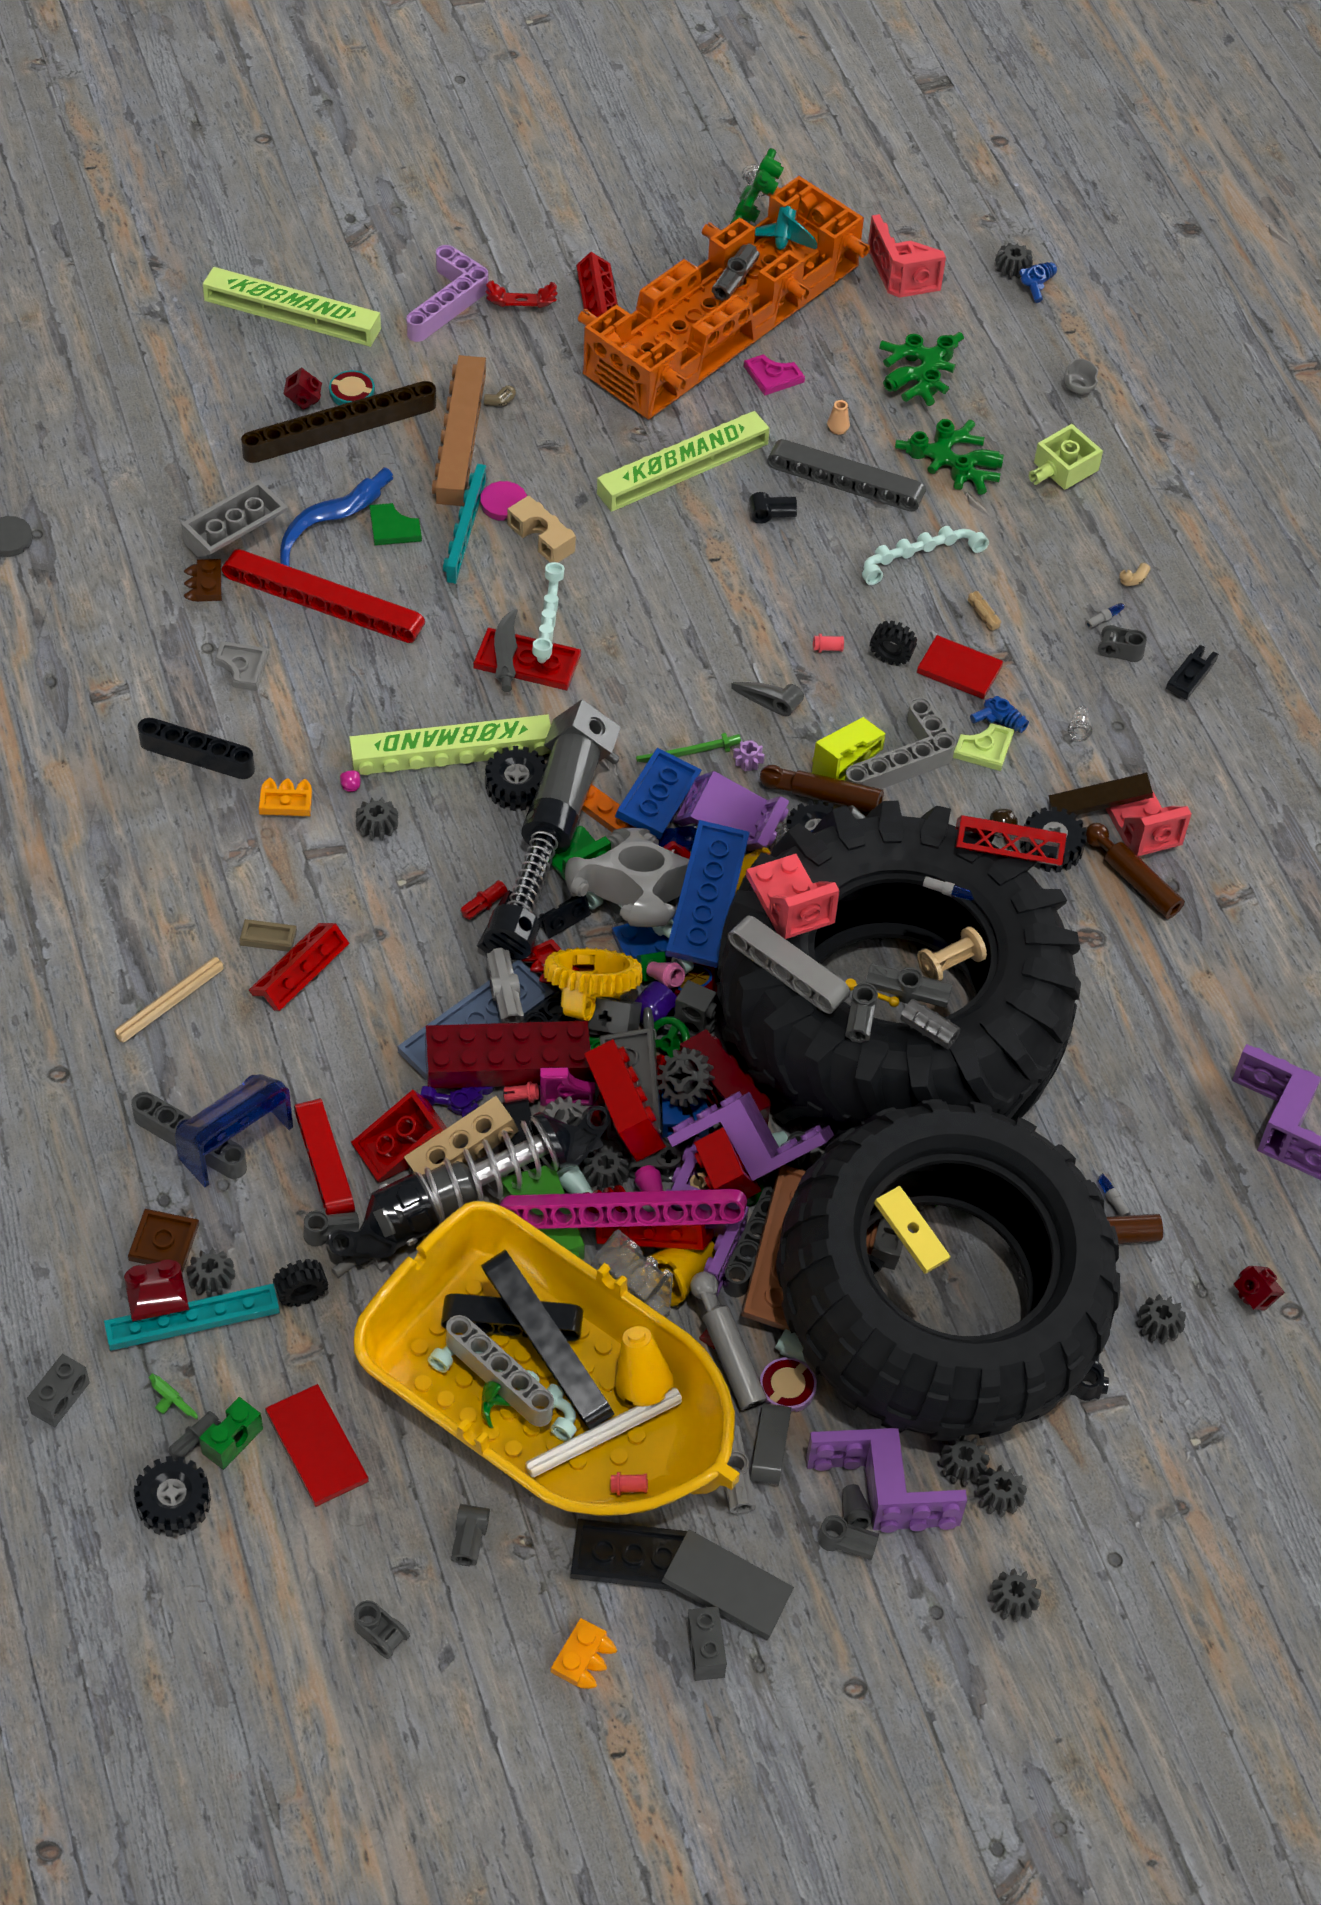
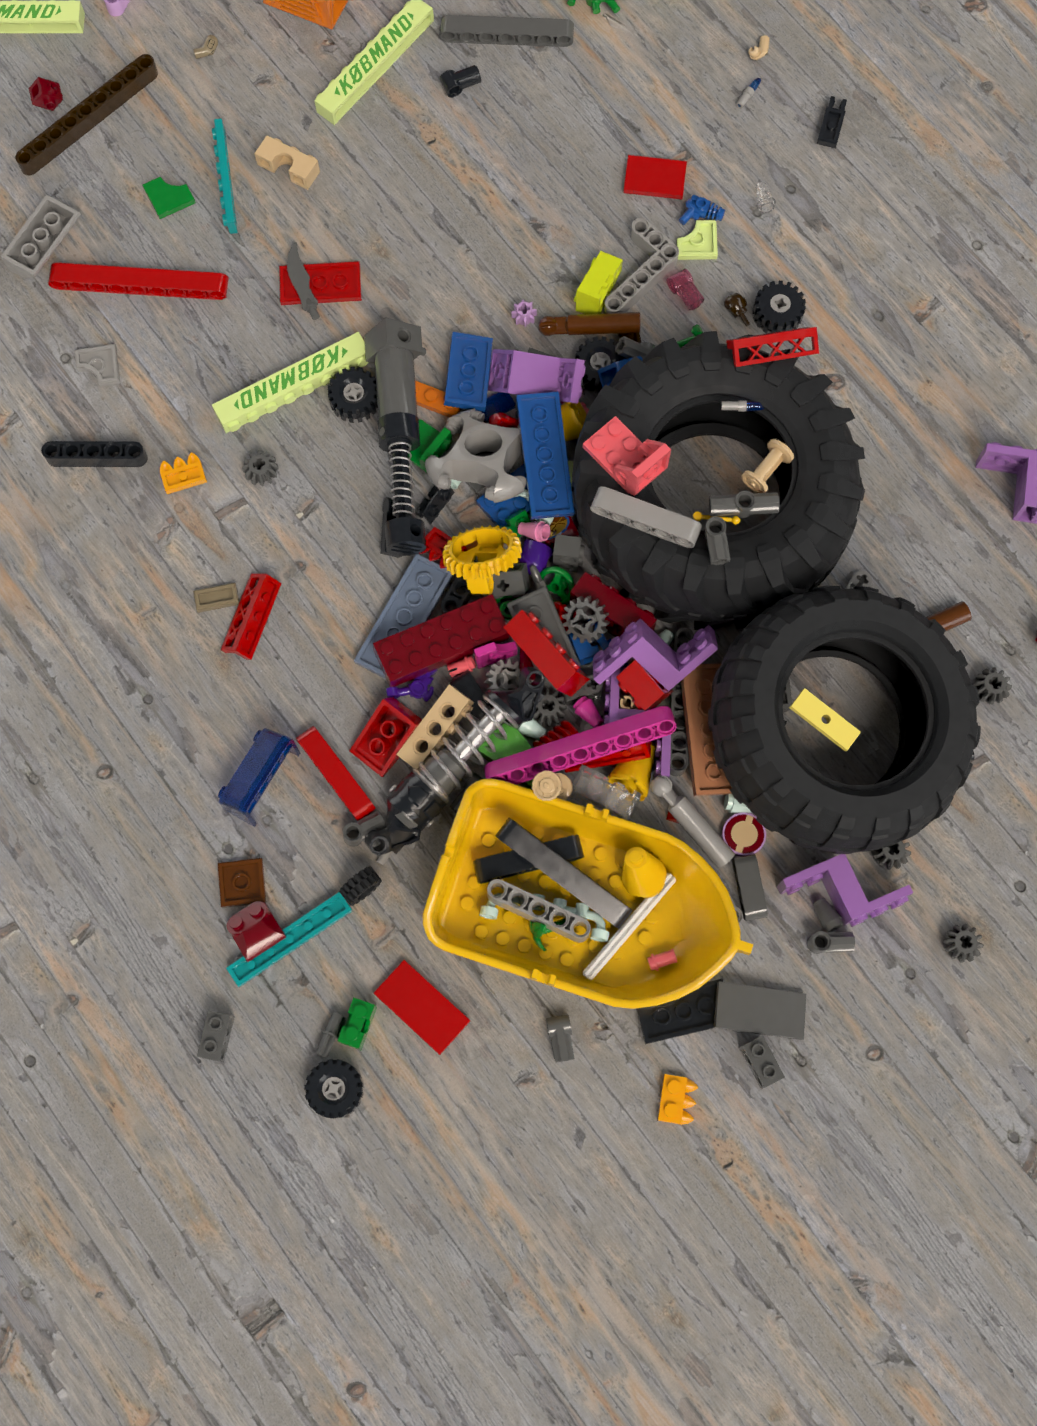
camera: 15 degrees left, 20 degrees up
tan axle [114,957,224,1043] -> none
dark grey beam [131,1092,247,1179] -> none
bright green piece [149,1373,198,1420] -> none
reddish brown plate [184,559,222,602] -> none
dark grey gear [186,1247,235,1297] -> none
blue animal [280,467,393,567] -> none
tile [329,370,375,405] -> none
dark pink hinge [340,771,361,792] -> none
dark grey piece [354,1600,410,1659] -> none
medium nougat brick [432,355,486,506] -> none
red axle [460,880,508,920] -> none
dark pink tile [481,481,527,521] -> none
light grey piece [487,948,524,1023] -> none
light aqua bar [532,562,565,663] -> none
bright green sword [636,733,741,763] -> none
dark grey piece [731,682,804,716] -> none
coral pin [813,633,844,653] -> none
light aqua bar [862,526,989,585] -> none
black tyre [870,621,917,666] -> none
flat silver axle [900,999,961,1049] -> none
tan axle [968,591,1001,631] -> none
dark grey gear [976,1465,1027,1517] -> none
dark brown tile [1048,772,1153,815] -> none
reddish brown piece [1086,823,1185,919] -> none
light grey piece [1097,1173,1131,1216] -> none
dark grey piece [1098,625,1147,662] -> none
coral bracket [1106,790,1192,856] -> none
none -> tan hose [532,771,573,801]
none -> clear pink piece [667,268,704,310]

